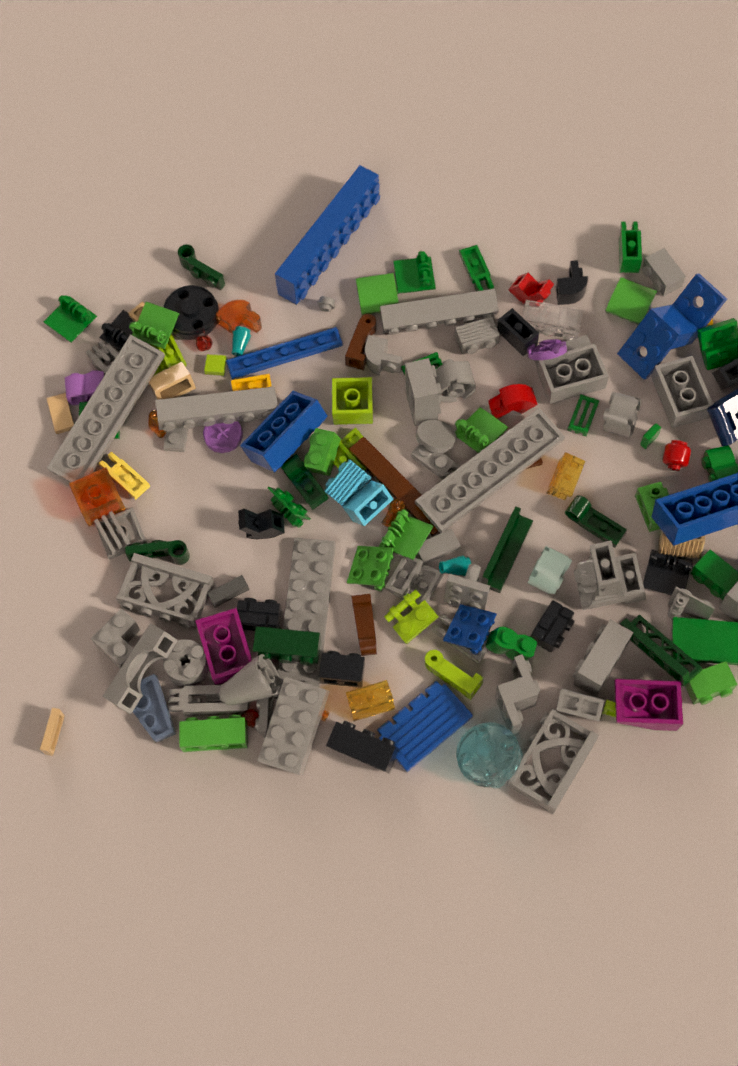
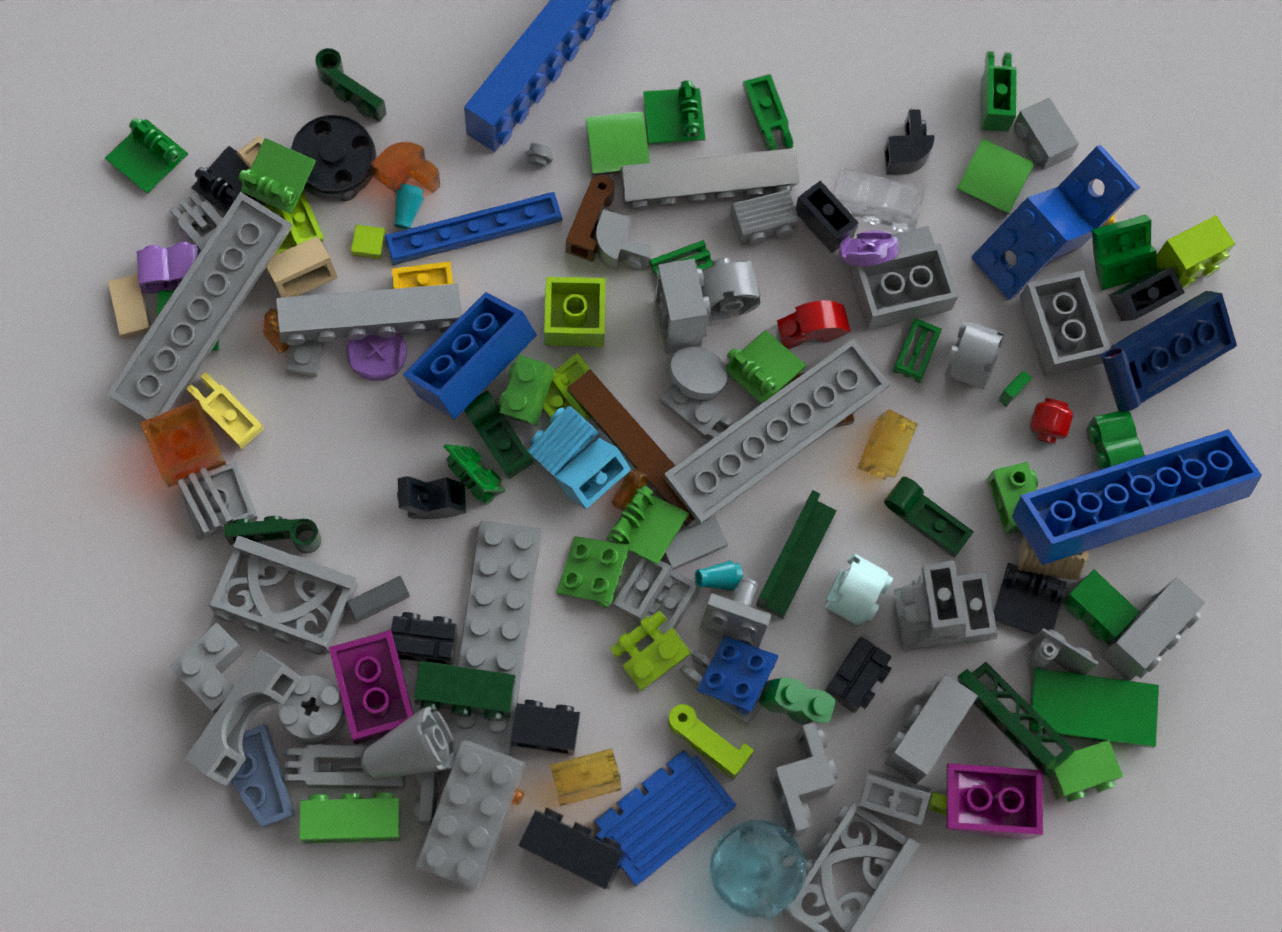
camera: 10 degrees left, 5 degrees up
tan tile [40,708,65,756] -> none
clear red hinge [196,335,213,351] -> none
clear red hinge [241,709,259,728] -> none
reddish brown leg [351,594,377,656] -> none
red brick [508,272,554,308] -> none

